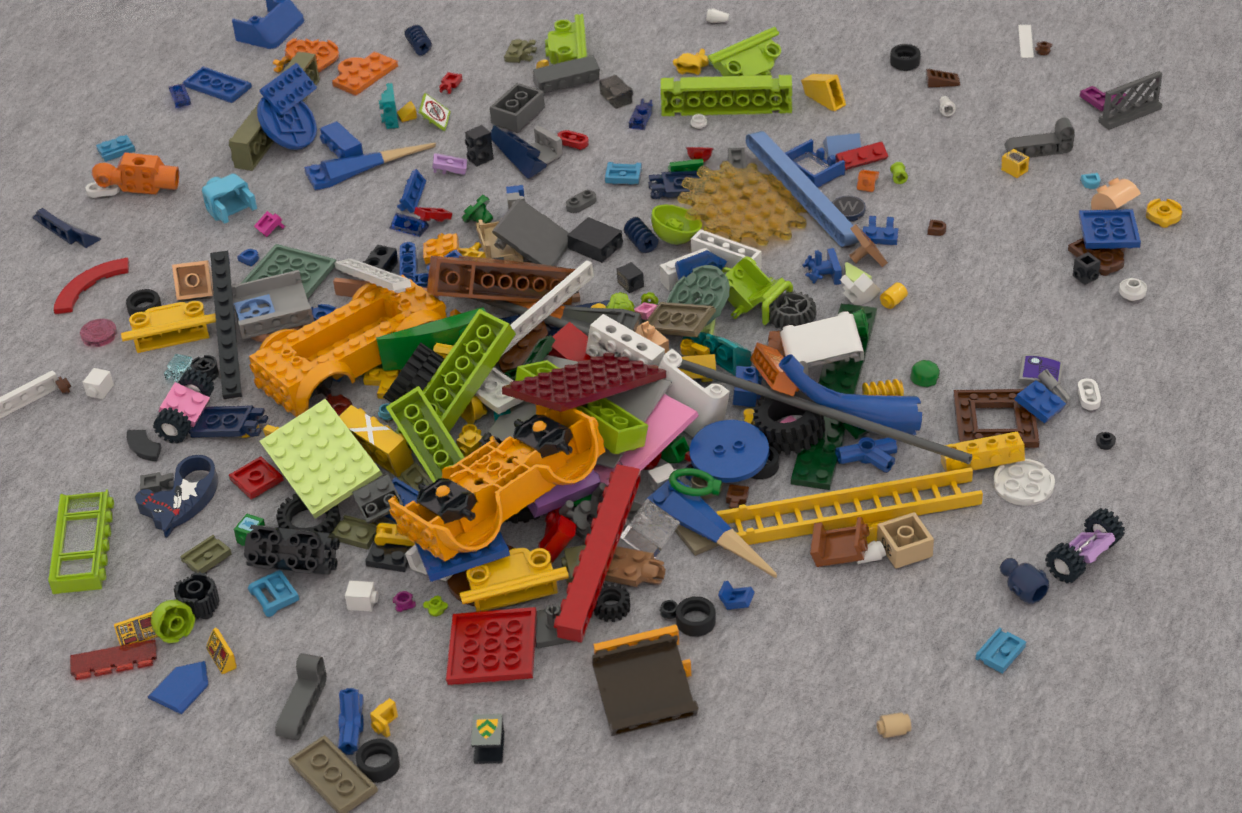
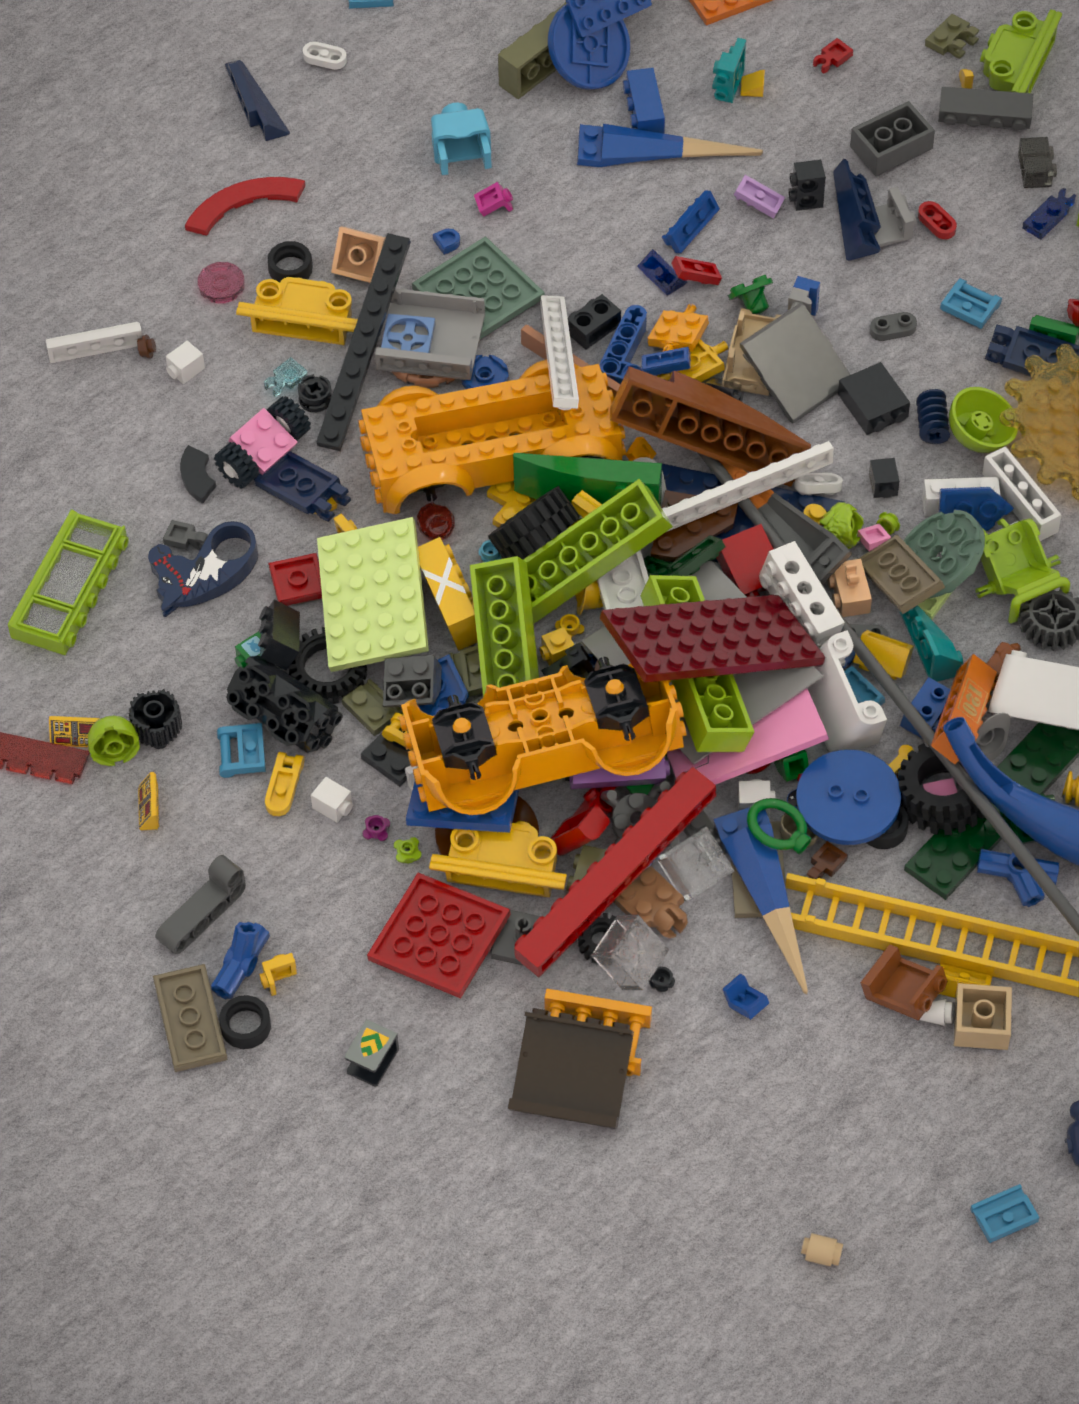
camera: 25 degrees right, 15 degrees up
orange brick [92,153,179,195] -> none
blue tile [147,661,209,714] -> none
olive plate [180,535,232,573] -> none
piece [418,93,451,131] -> none
black tyre [676,596,716,637] -> none
yellow plate [680,339,710,356] -> none
none -> black brick [258,599,300,670]
none -> yellow plate [265,751,305,816]
none -> clear brick [591,915,669,990]
none -> white plate [794,473,843,495]

